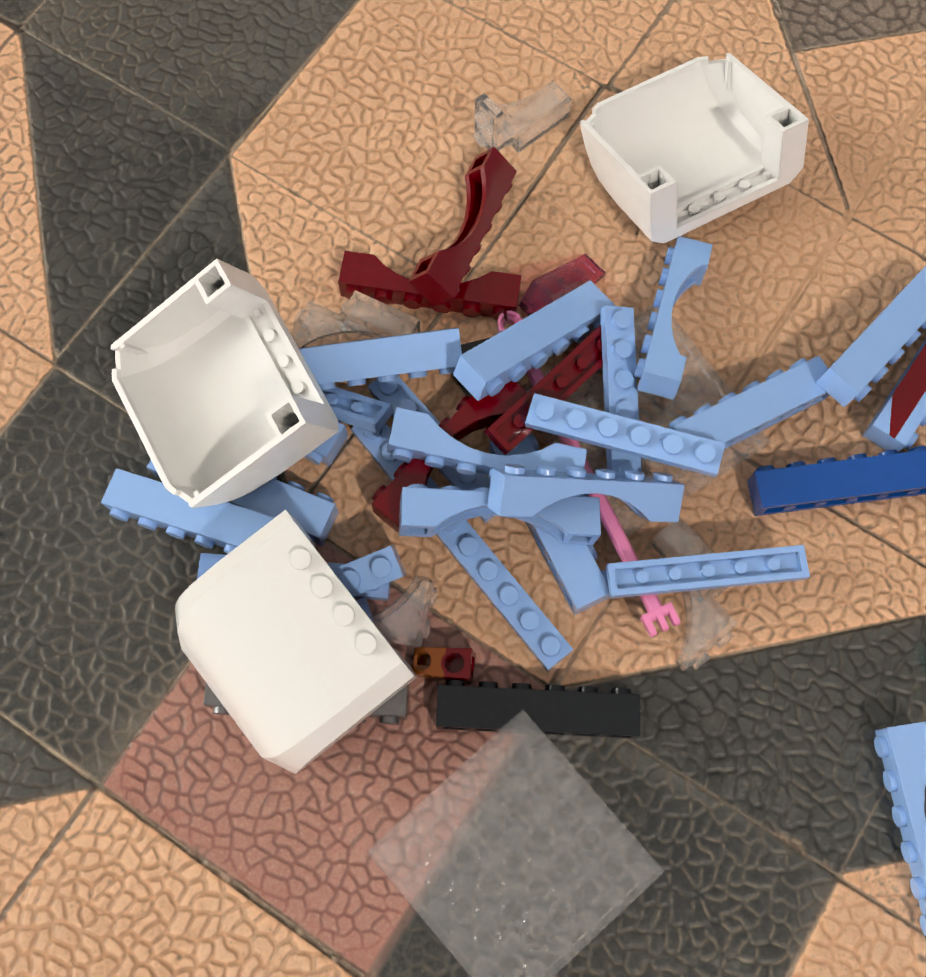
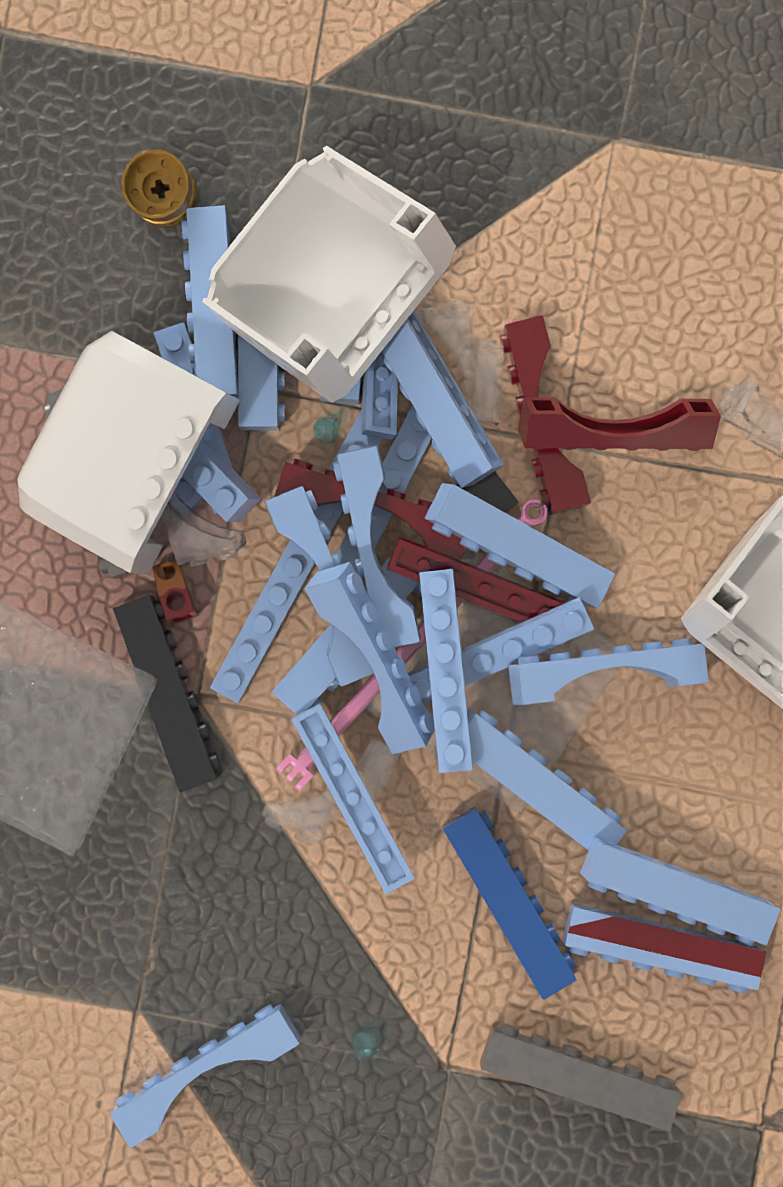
camera: 70 degrees right, 15 degrees up
clear pink slope [518,254,606,316] -> none
none -> pearl gold wheel [121,149,198,227]
none -> clear light blue hinge [313,417,338,444]

